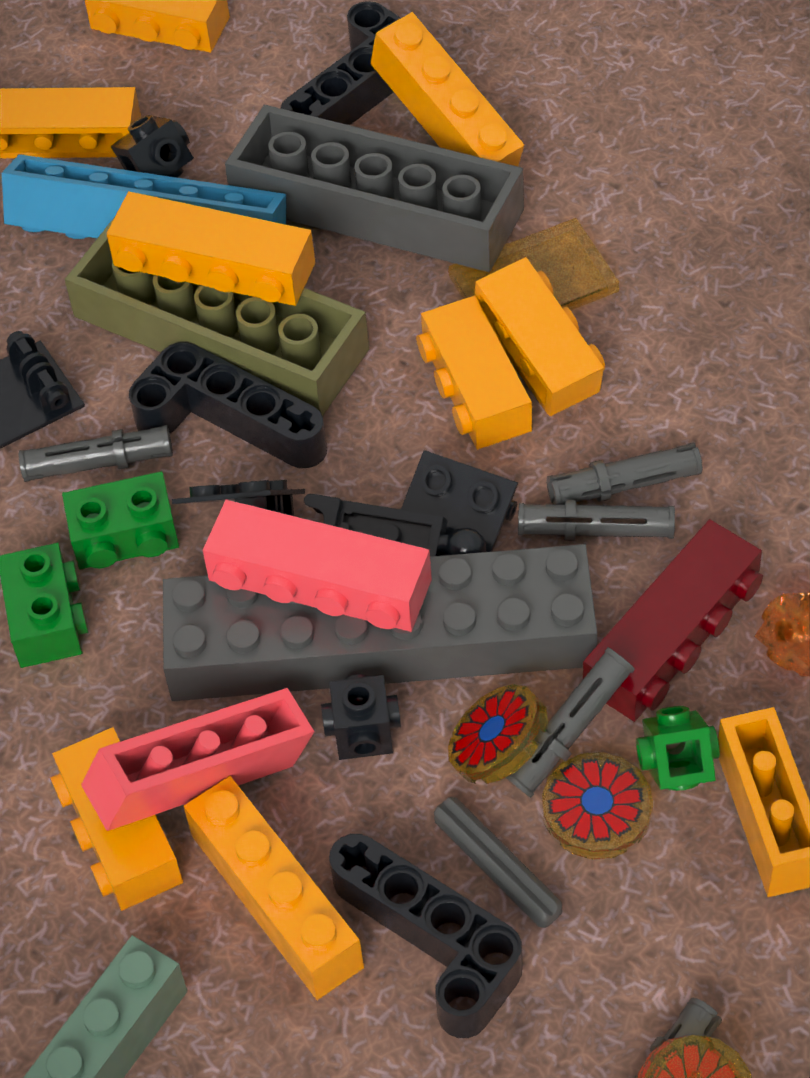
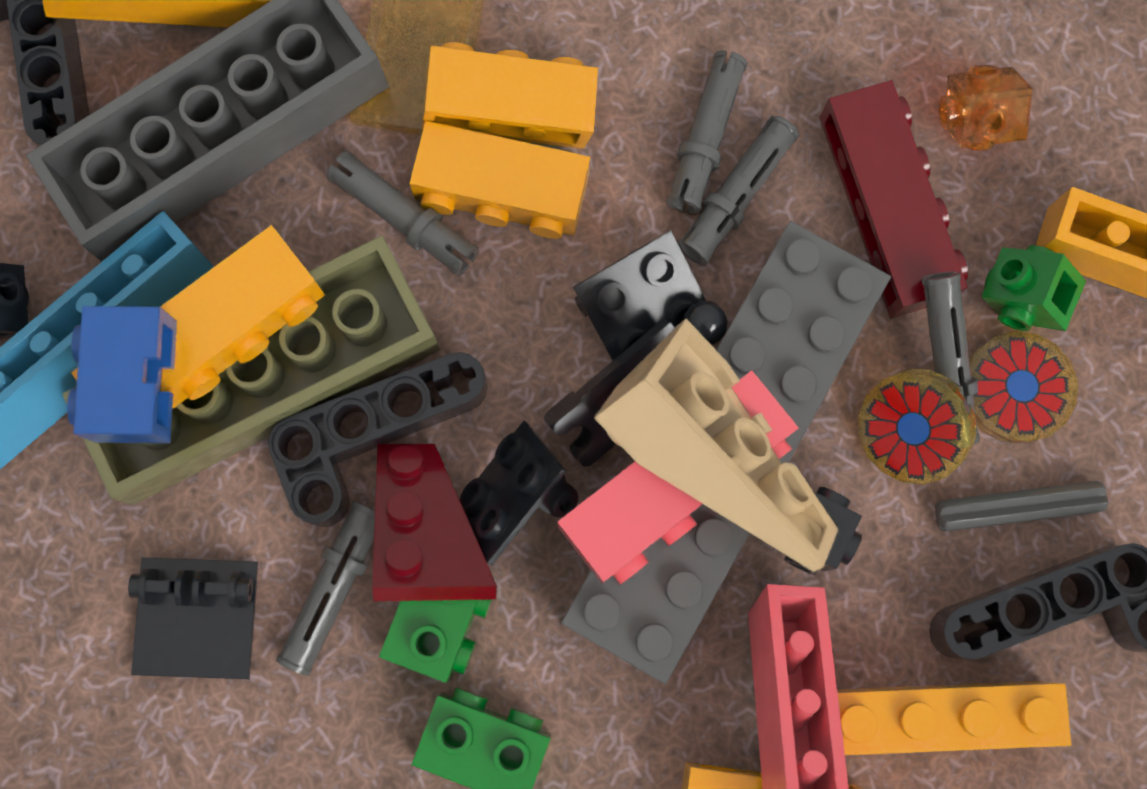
camera: 65 degrees left, 25 degrees up
none -> blue brick [67,306,177,443]
none -> dark grey pin [327,151,479,276]
none -> dark red wing [372,444,497,602]
none -> tan wedge [594,319,838,572]

